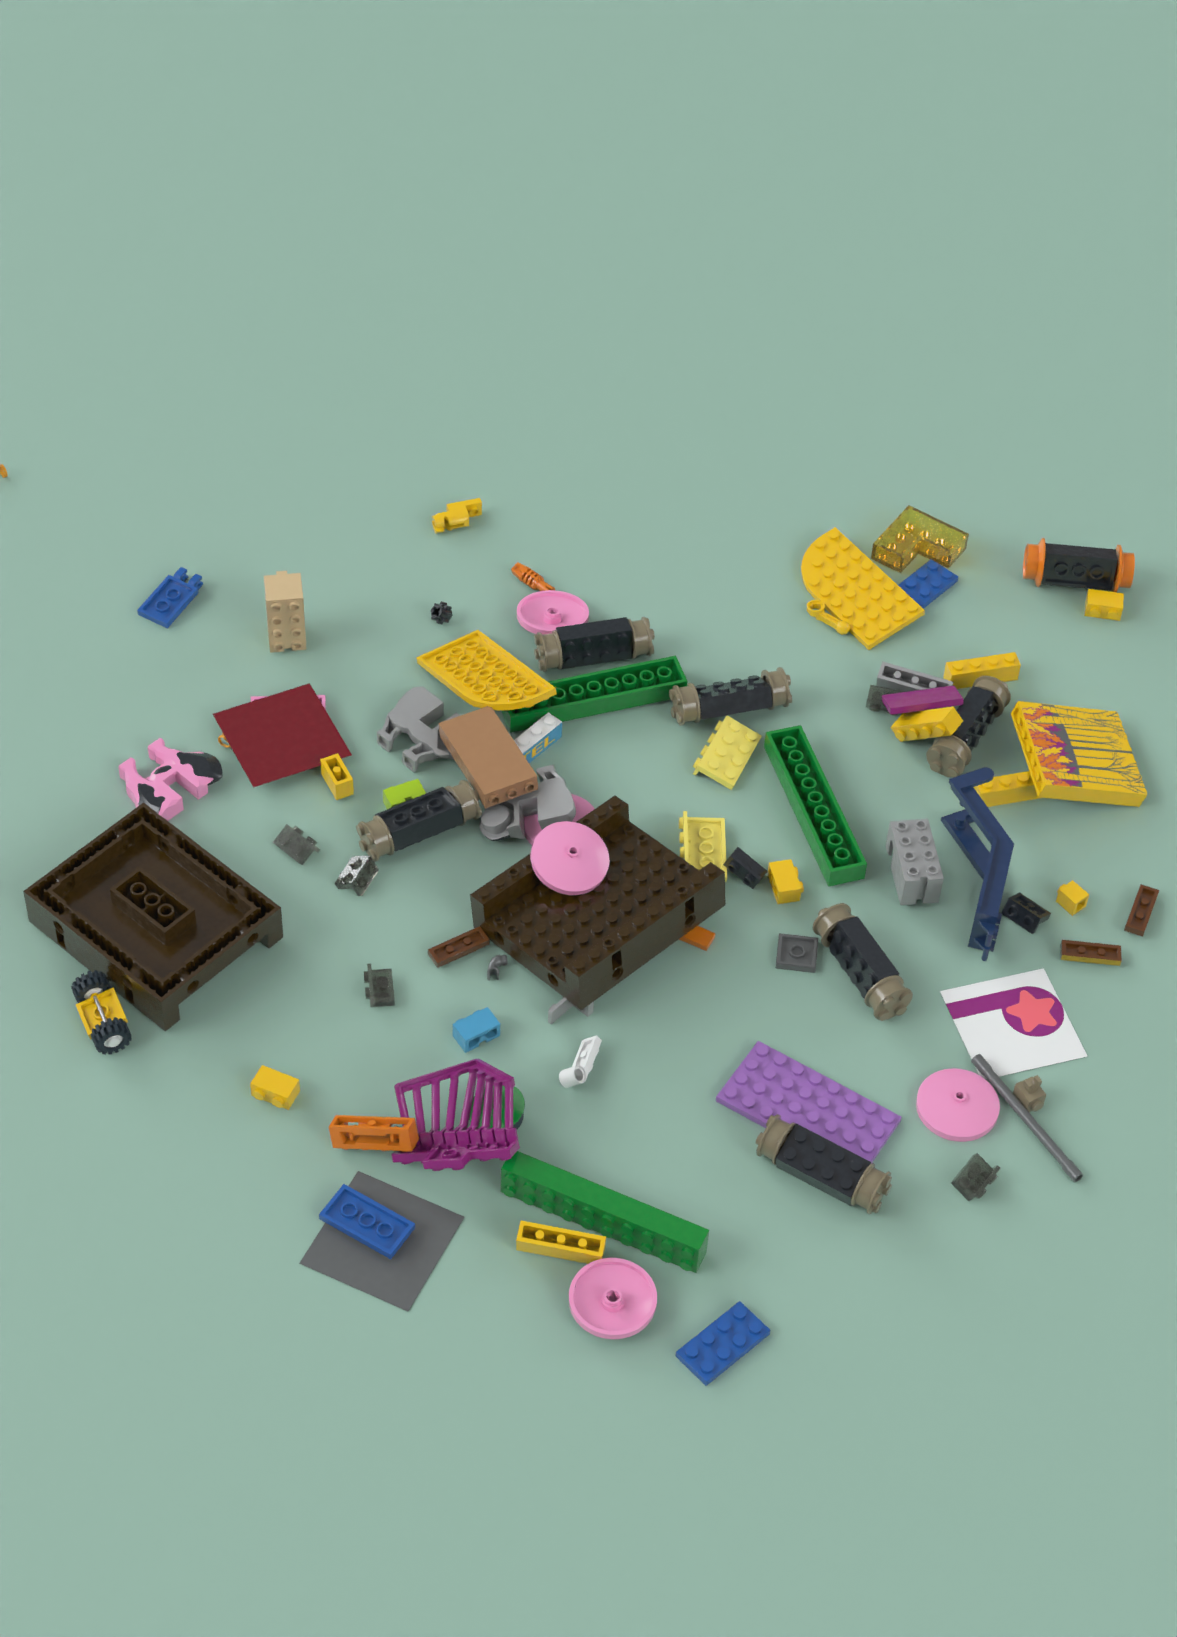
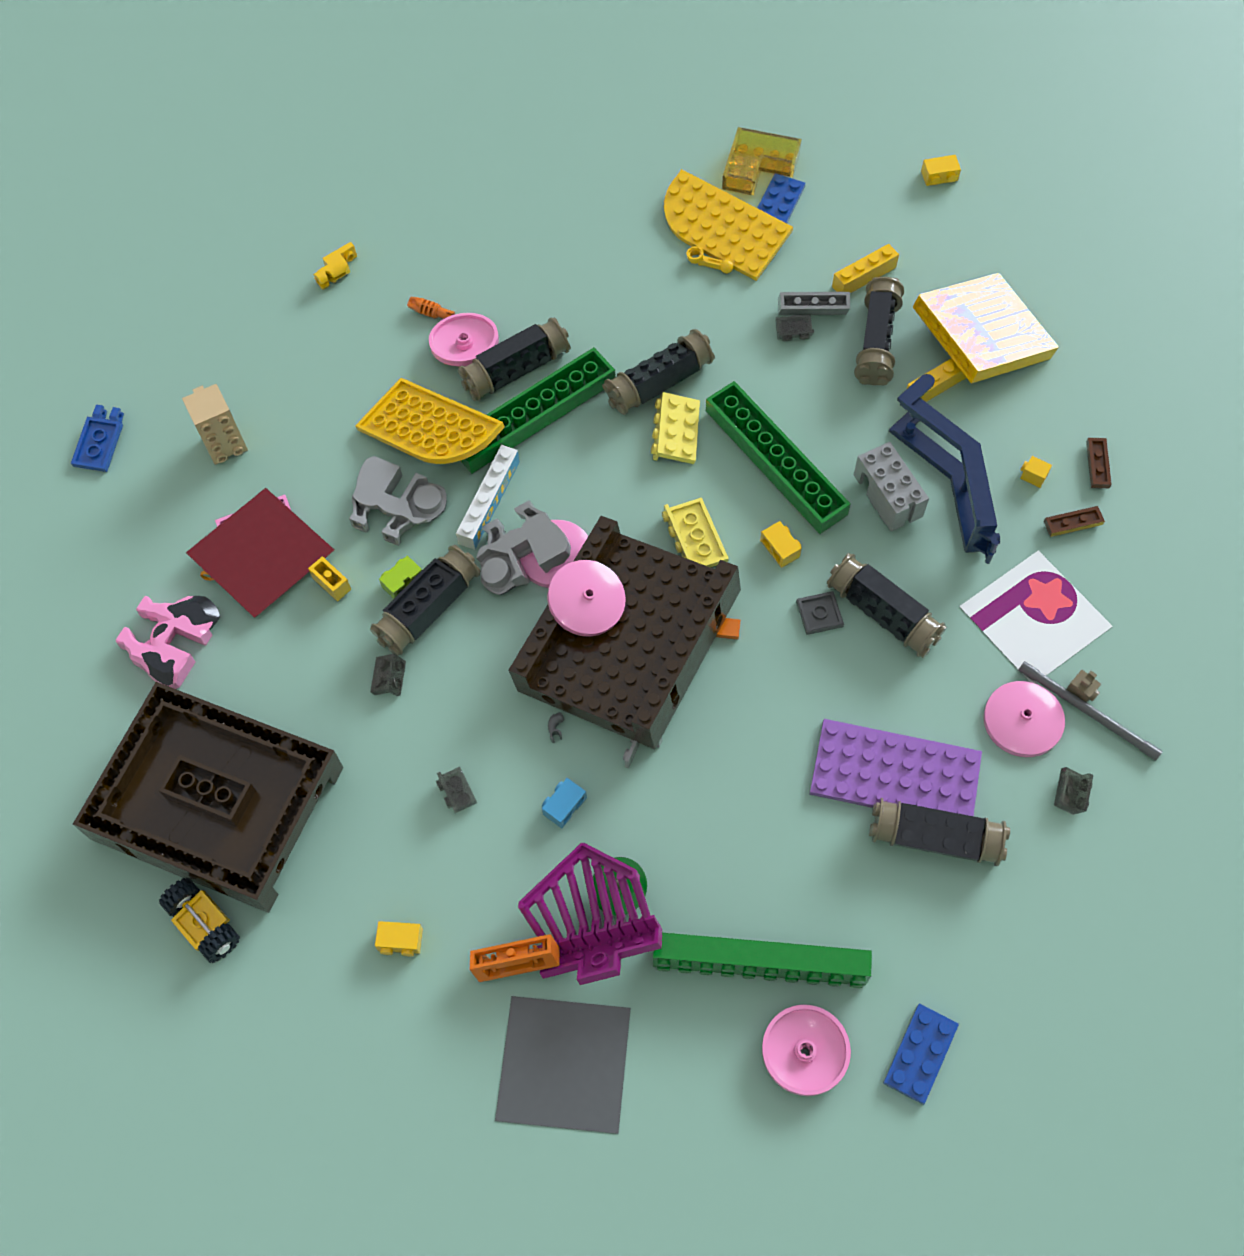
camera: 15 degrees left, 15 degrees up
clear smoke bracket [273,824,321,865] -> none
blue plate [319,1184,415,1259] -> none
reddish brown plate [428,926,490,968] -> none
black gear [430,601,453,625] -> none
medium nougat brick [439,706,538,808] -> none
yellow brick [516,1220,606,1264] -> none
white plate [559,1035,602,1088] -> none
black bracket [723,847,768,889] -> none
magenta tile [882,685,963,715] -> none
yellow brick [890,707,963,742] -> none
black bracket [1002,892,1051,934] -> none
black brick [1023,538,1135,592] -> none

